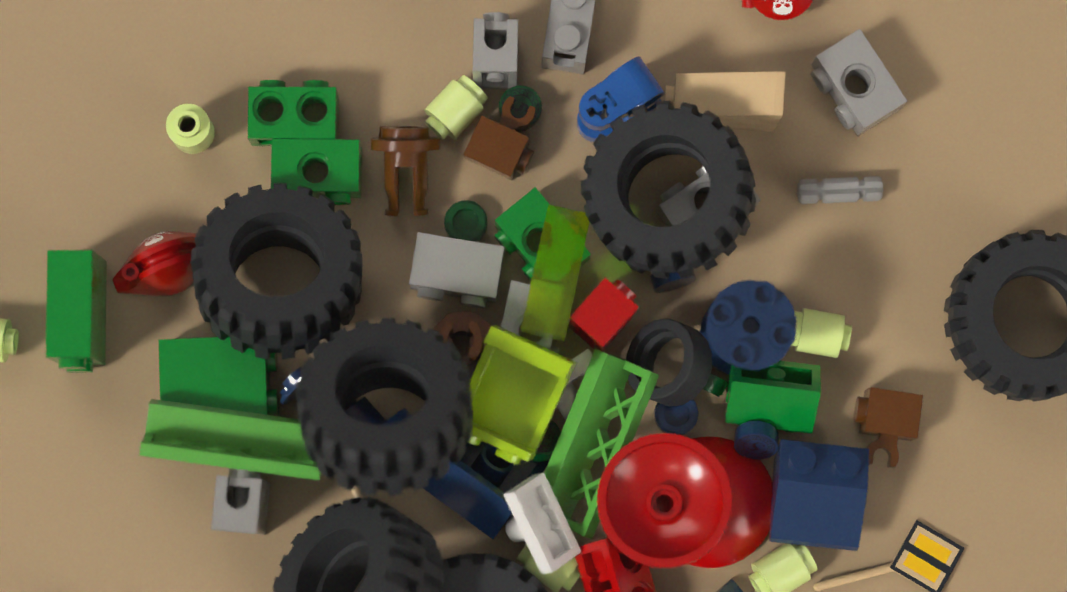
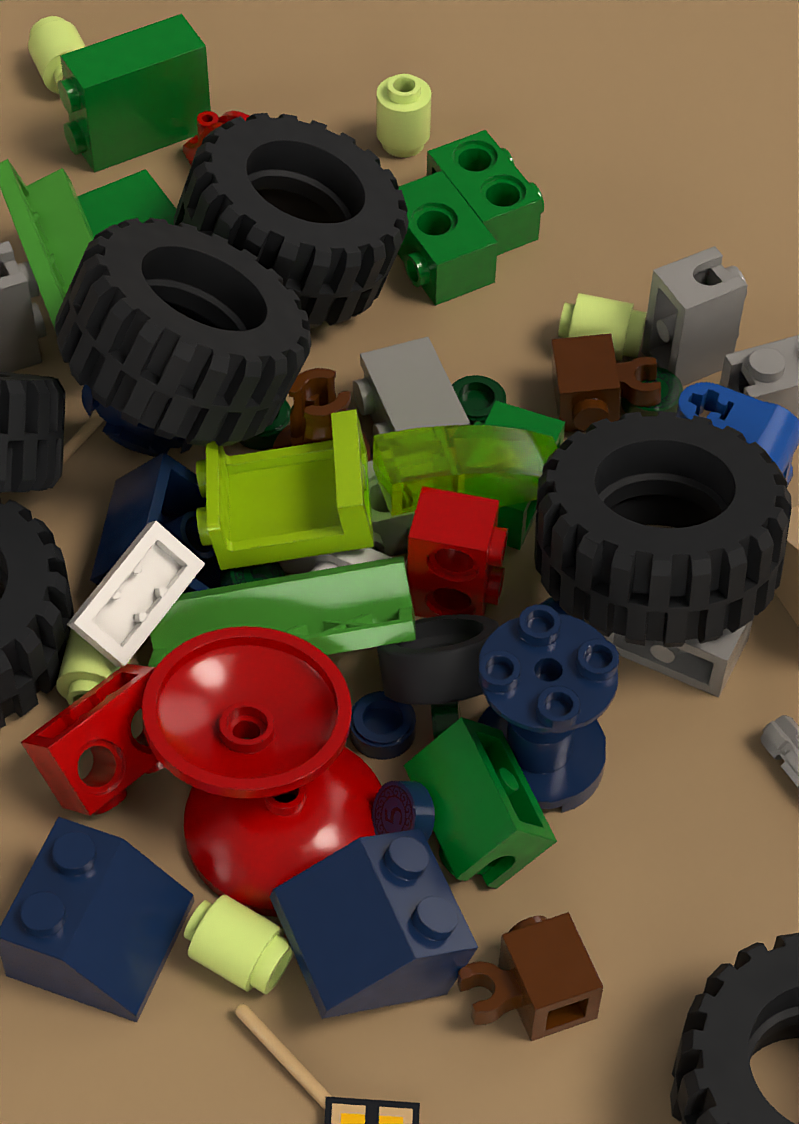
camera: 65 degrees right, 30 degrees down
reddish brown piece [371,126,441,216] -> none
yellowish green brick [791,308,852,358] -> none

